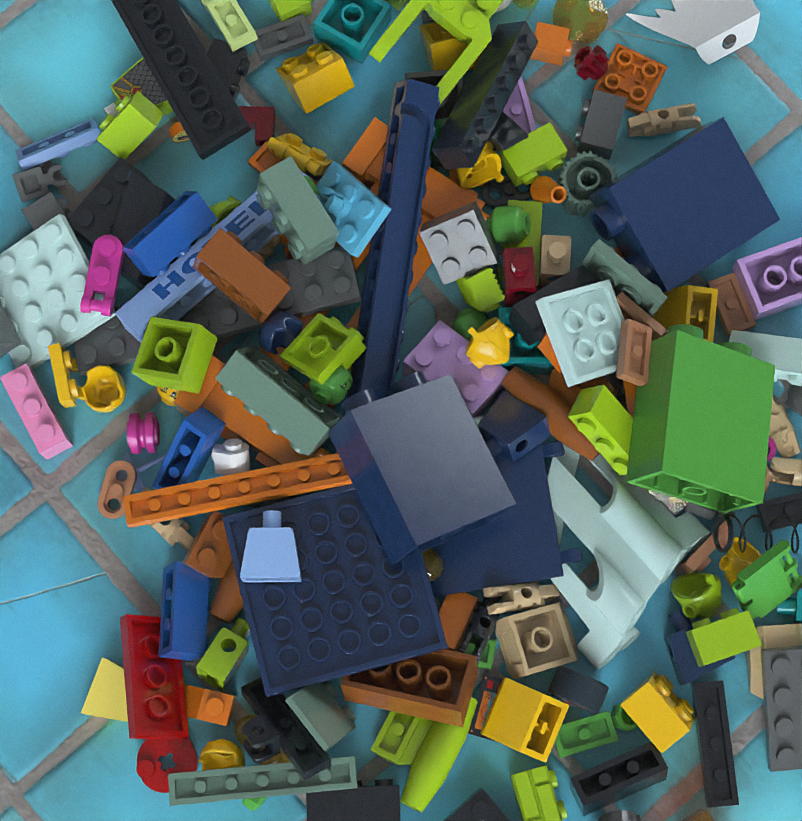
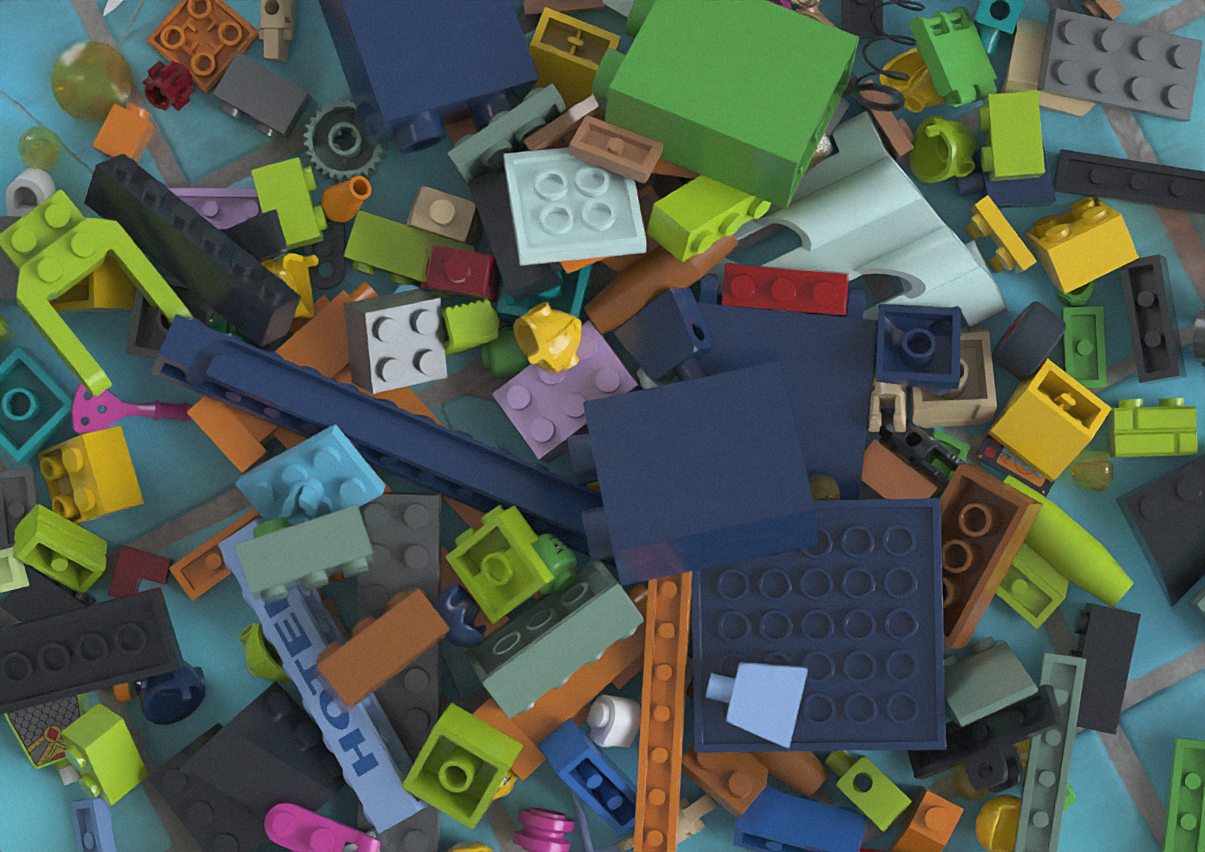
camera: 70 degrees left, 10 degrees up
blue brick [122,191,218,277] -> none
yellow plate [266,133,333,176] -> none
bright green head [486,206,531,244] -> none
none -> lime brick [13,504,107,594]
none -> dark pink piece [71,383,193,434]
none -> dark blue helmet [134,661,206,725]
none -> red plate [722,263,849,315]
none -> dark blue slope [876,304,961,395]
none -> yellow plate [964,195,1037,274]
none -> clear yellow piece [1071,449,1113,492]

